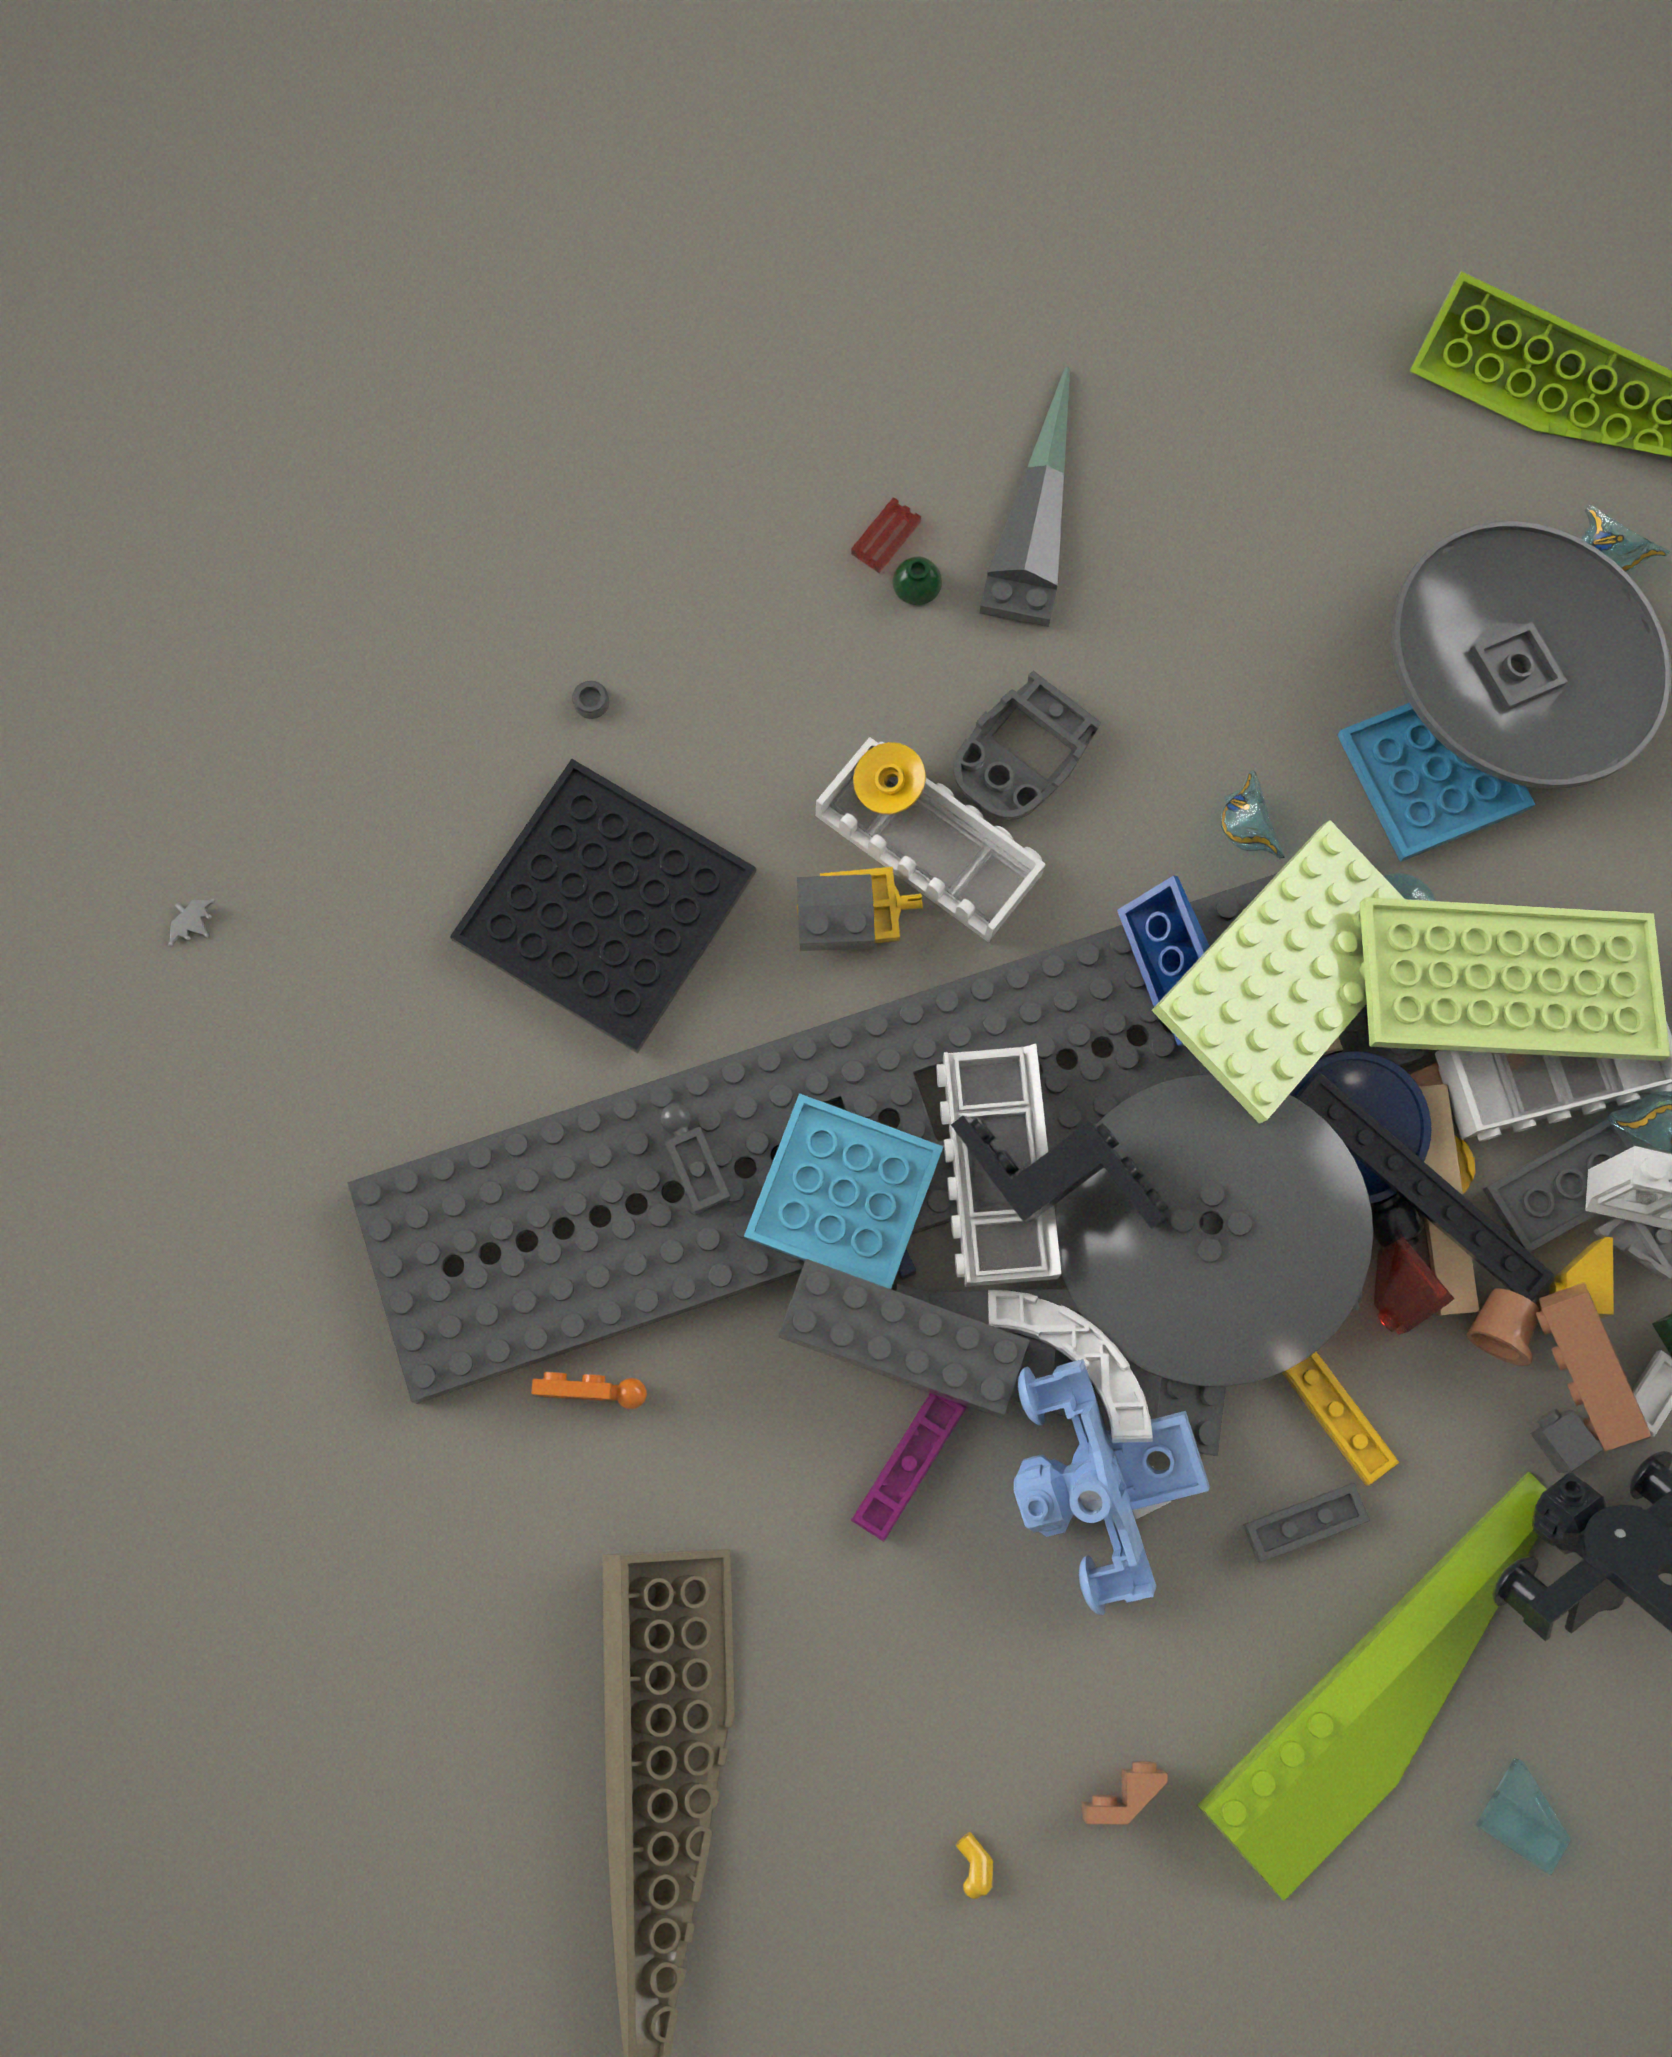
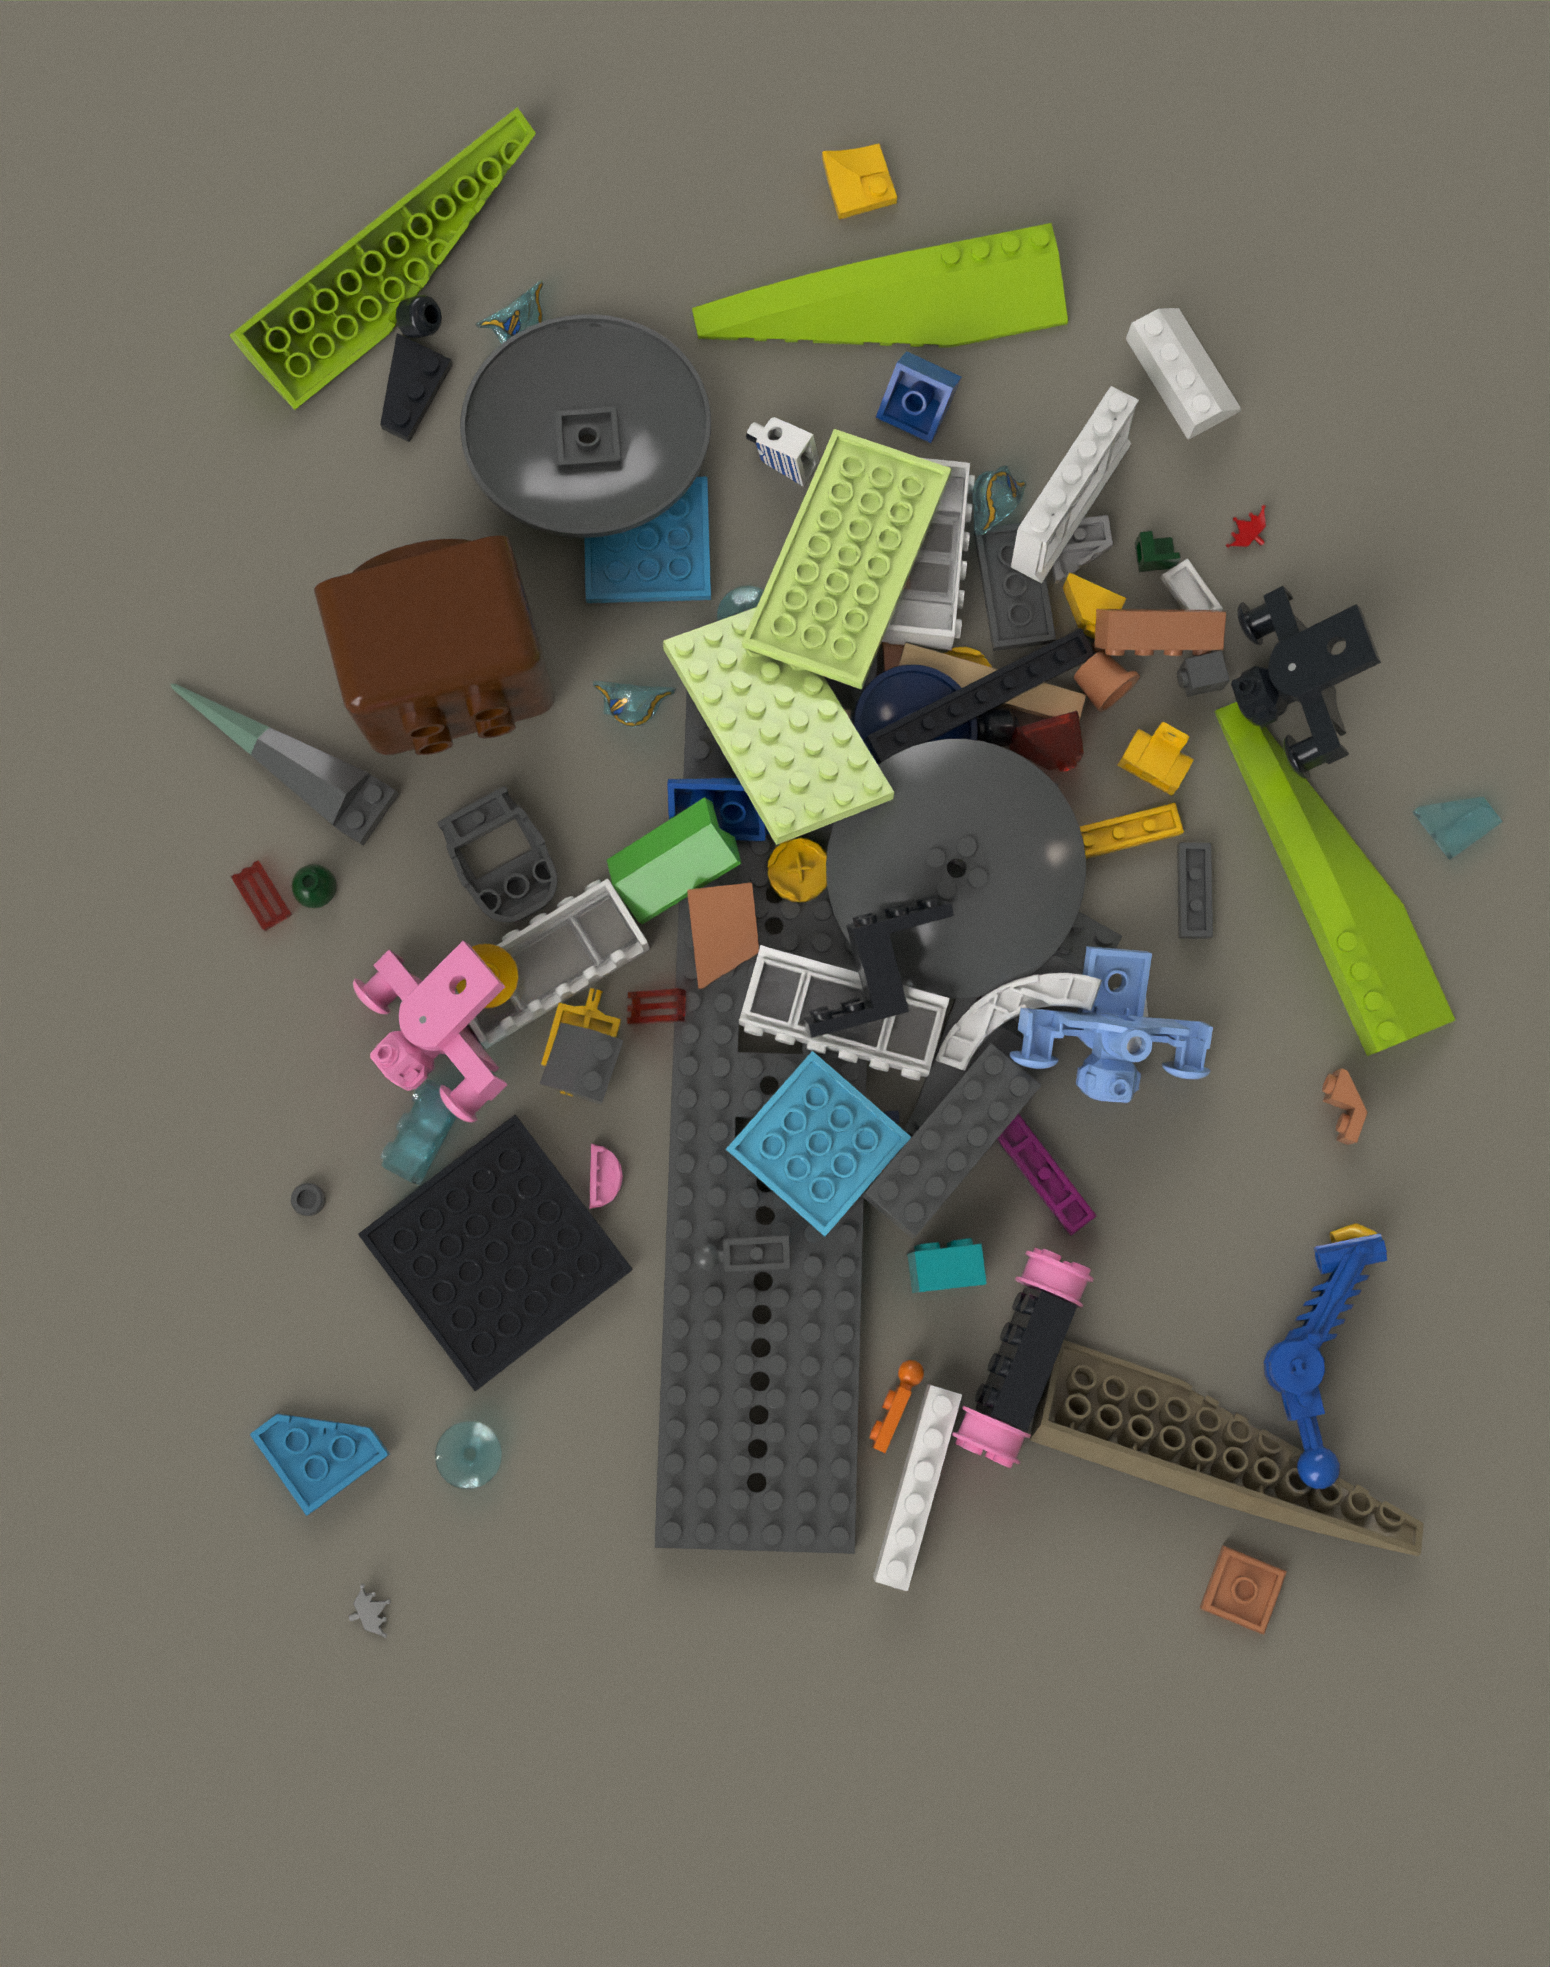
camera: 75 degrees left, 5 degrees up
none -> dark azure plate [250,1414,390,1516]
none -> reddish brown piece [314,535,555,755]
none -> bright pink piece [353,941,508,1123]
none -> black wing [380,333,453,442]
none -> clear light blue slope [380,1079,457,1186]
none -> black head [396,295,442,339]
none -> clear light blue dish [435,1421,502,1489]
none -> bright pink tile [589,1144,623,1209]
none -> bright green slope [607,797,741,924]
none -> clear red tile [627,988,686,1025]
none -> nougat slope [687,882,759,989]
none -> white torso [746,417,820,487]
none -> yellow tile [767,838,827,902]
none -> white brick [873,1384,962,1591]
none -> teal brick [907,1238,987,1293]
none -> black brick [952,1248,1094,1468]
none -> yellow piece [1117,722,1194,796]
none -> nougat tile [1200,1545,1287,1635]
none -> blue piece [1263,1233,1387,1489]

